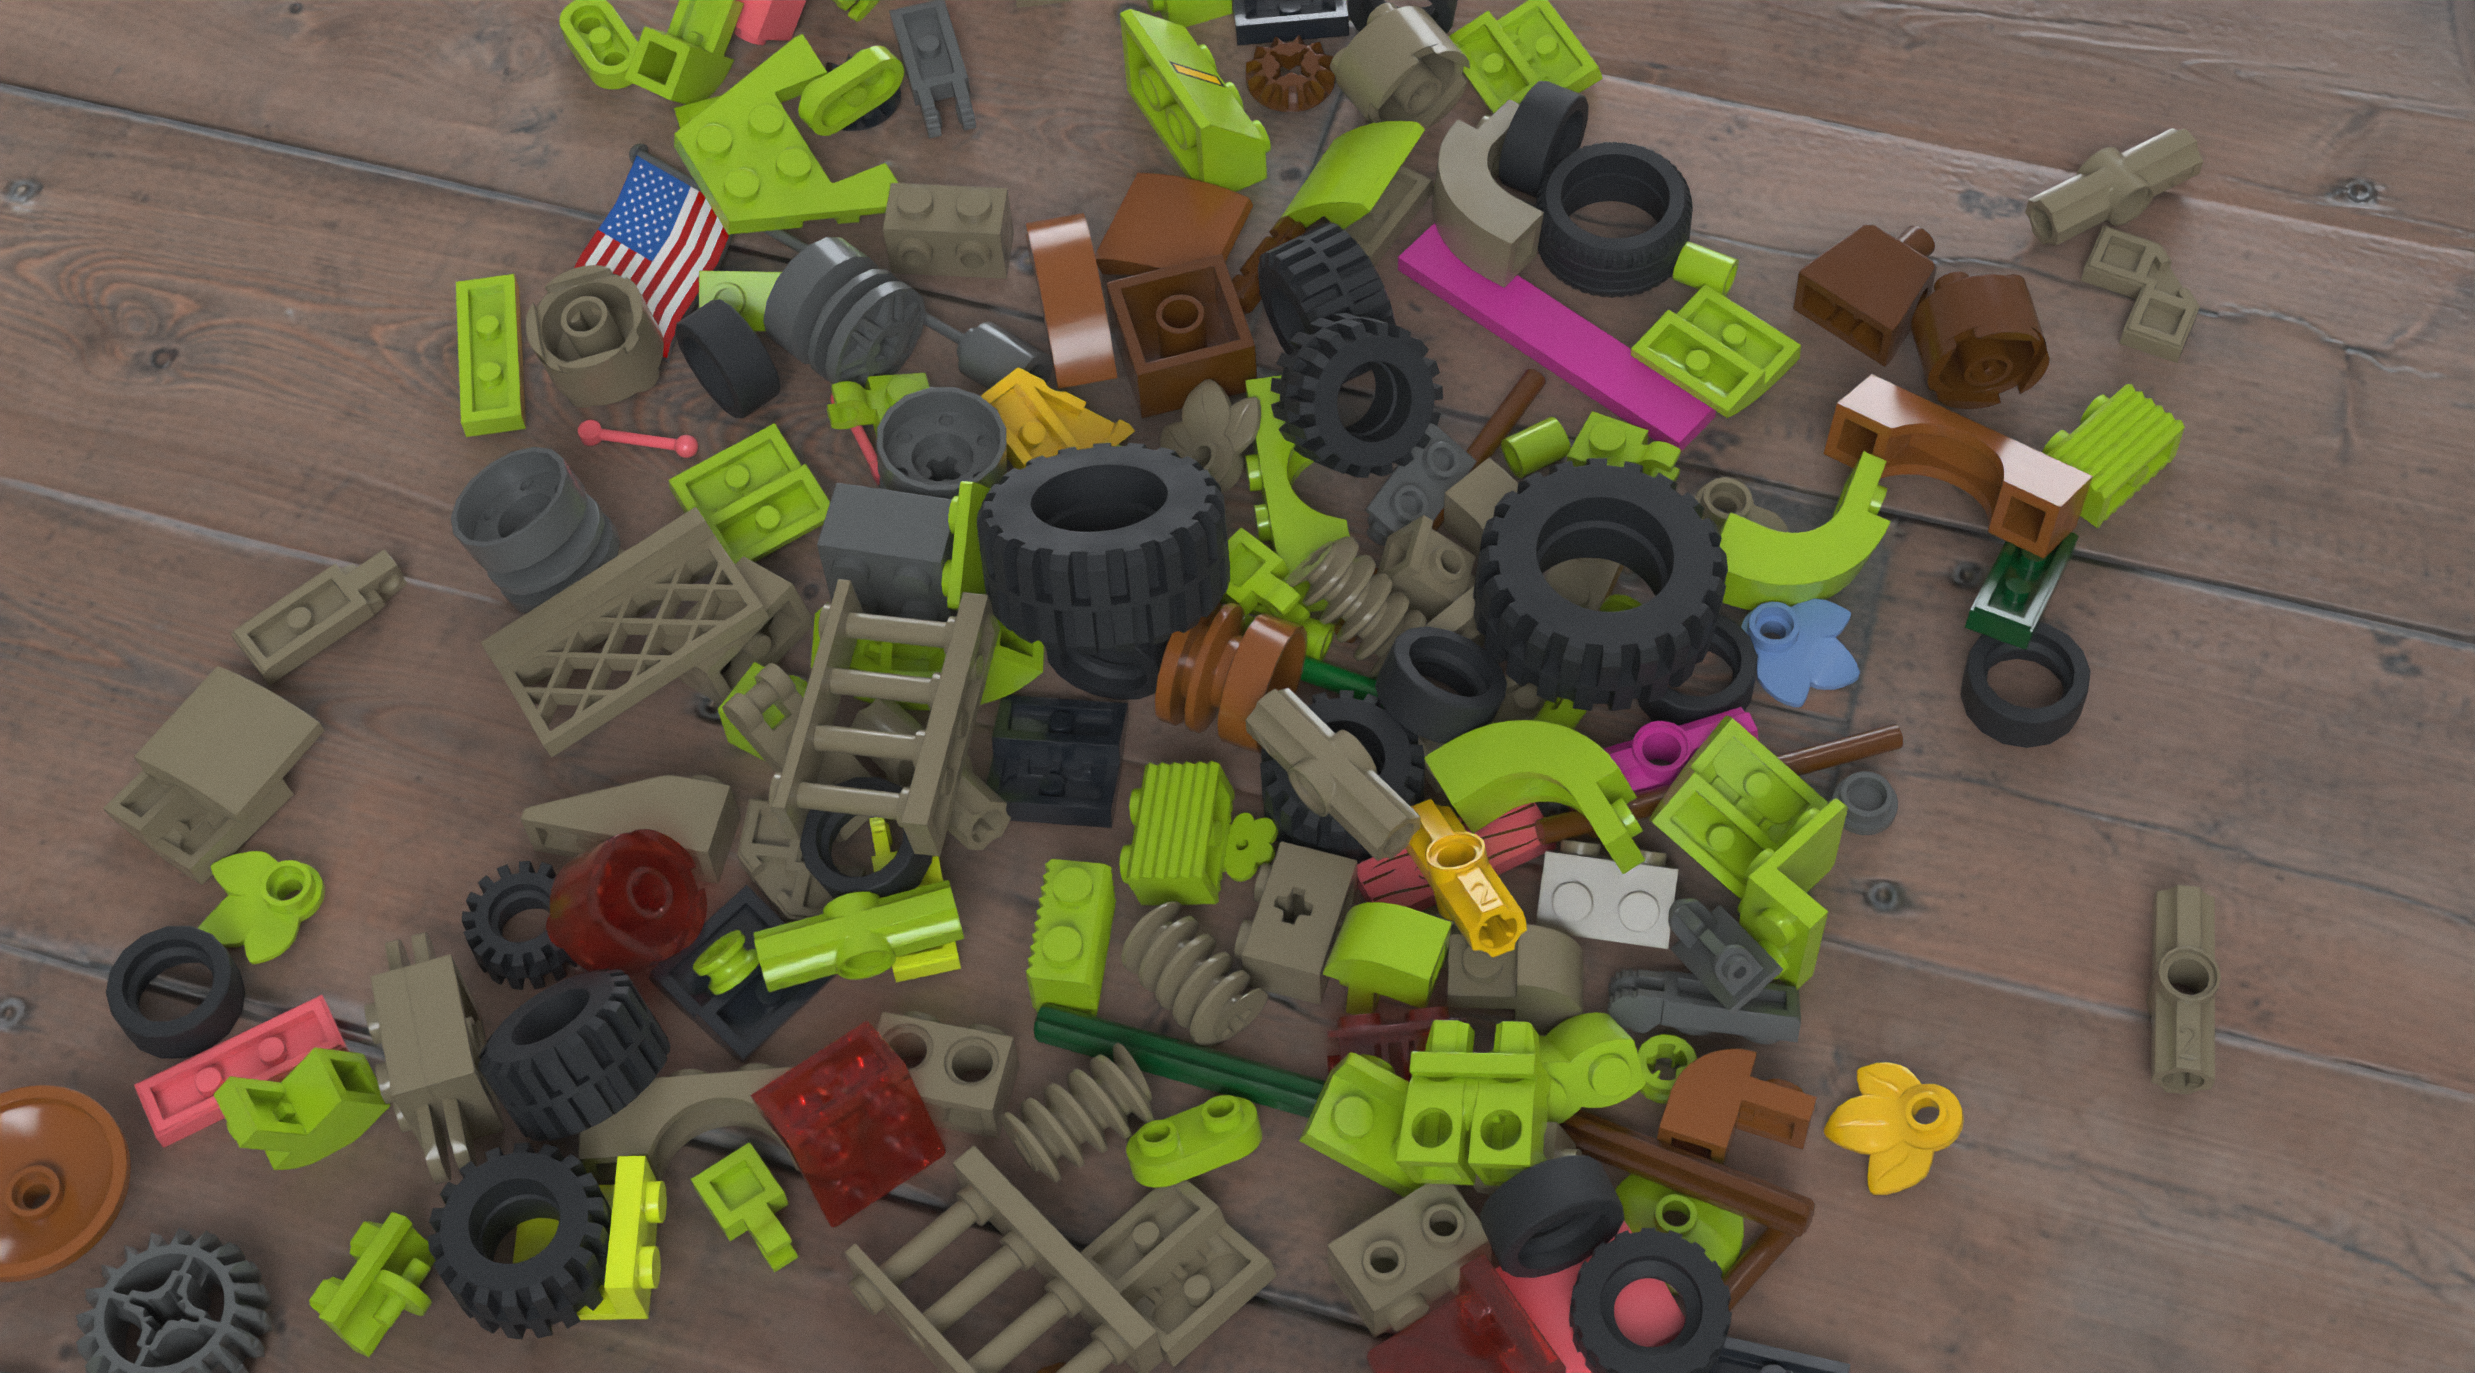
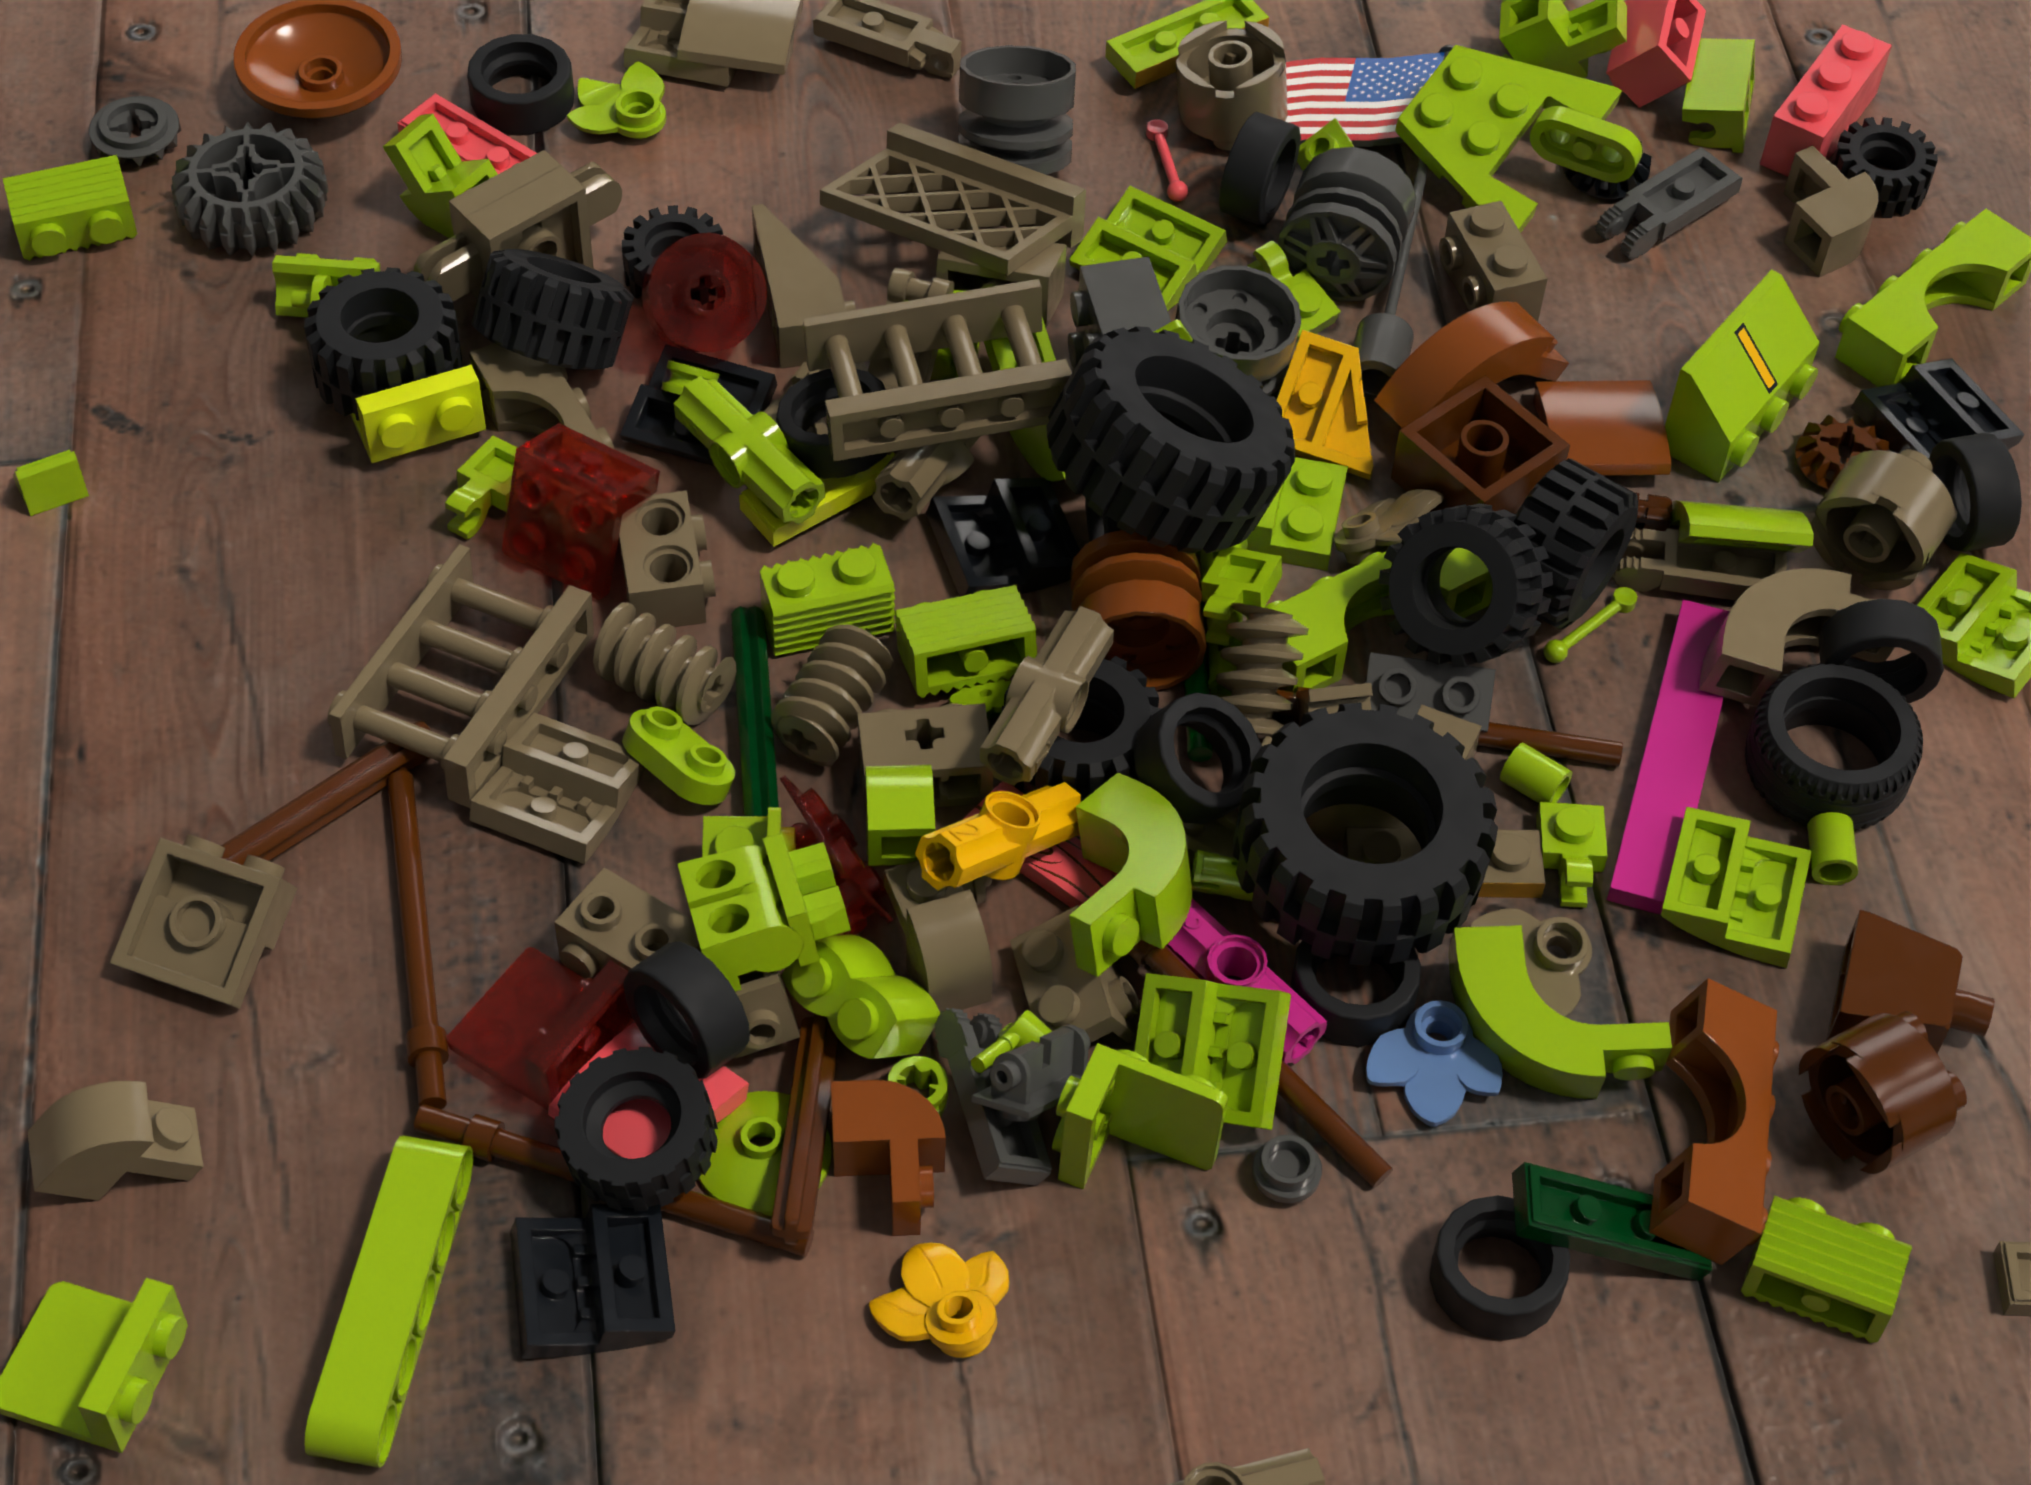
camera: 60 degrees right, 5 degrees down
none -> lime hand [971,1010,1052,1073]

